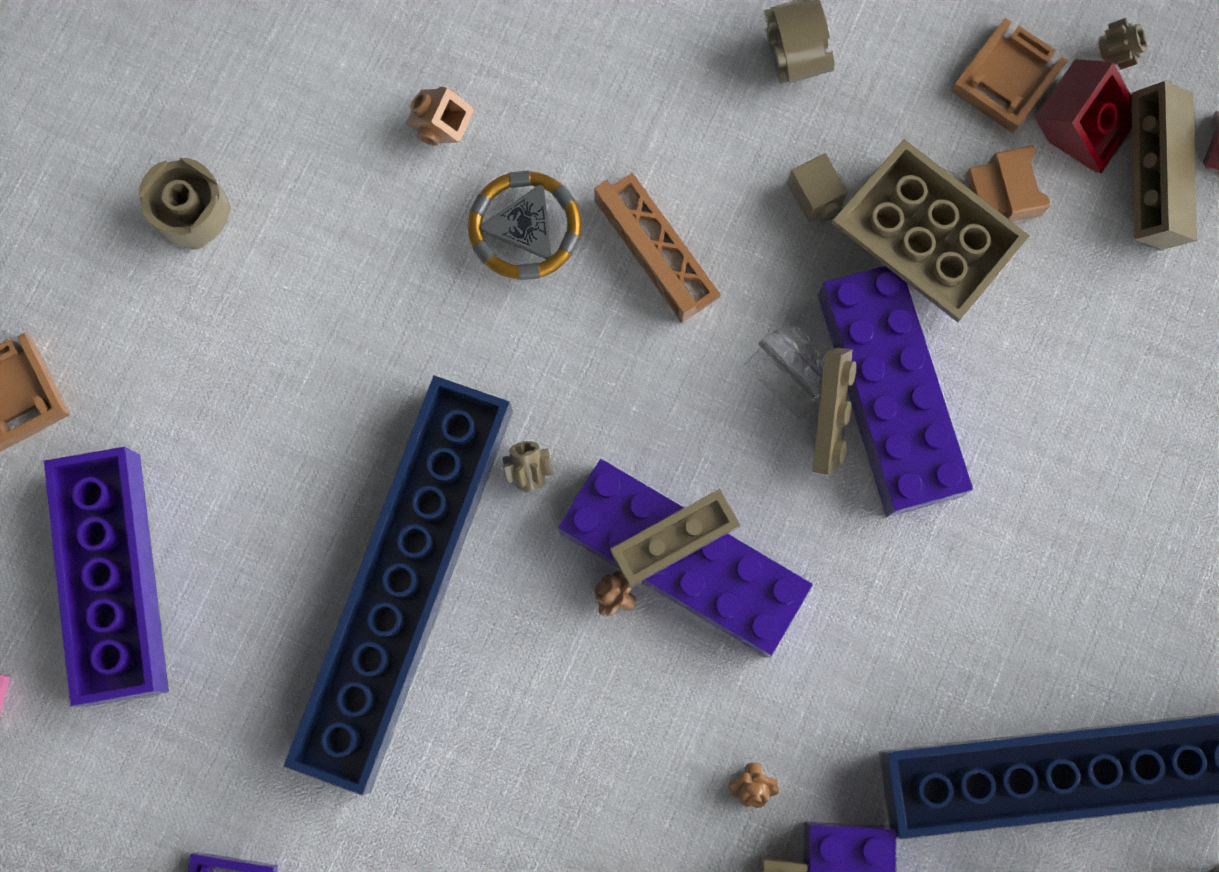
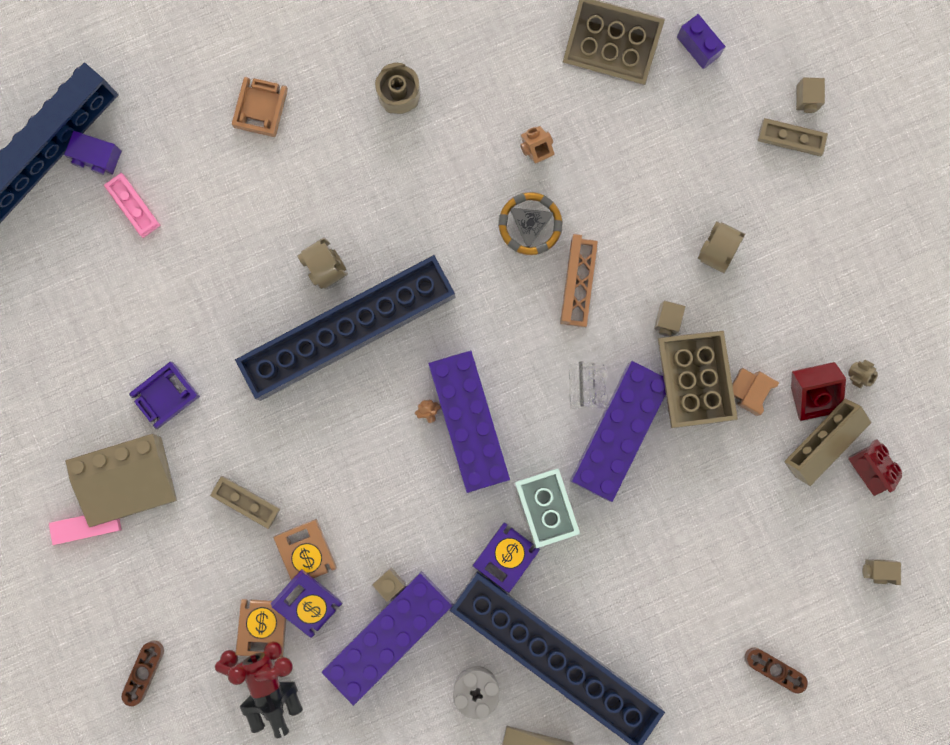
camera: 40 degrees right, 5 degrees up
dark purple brick [44,447,169,707] -> none
dark tan gear [502,441,553,491] -> none
dark tan plate [610,489,740,587] -> none
medium nougat plant [729,763,779,808] -> none
dark tan plate [812,347,856,475] -> none
medium nougat container [951,18,1068,133] -> none
none -> dark tan brick [297,237,348,289]
none -> dark purple container [472,522,540,593]
none -> light aqua brick [514,468,580,548]

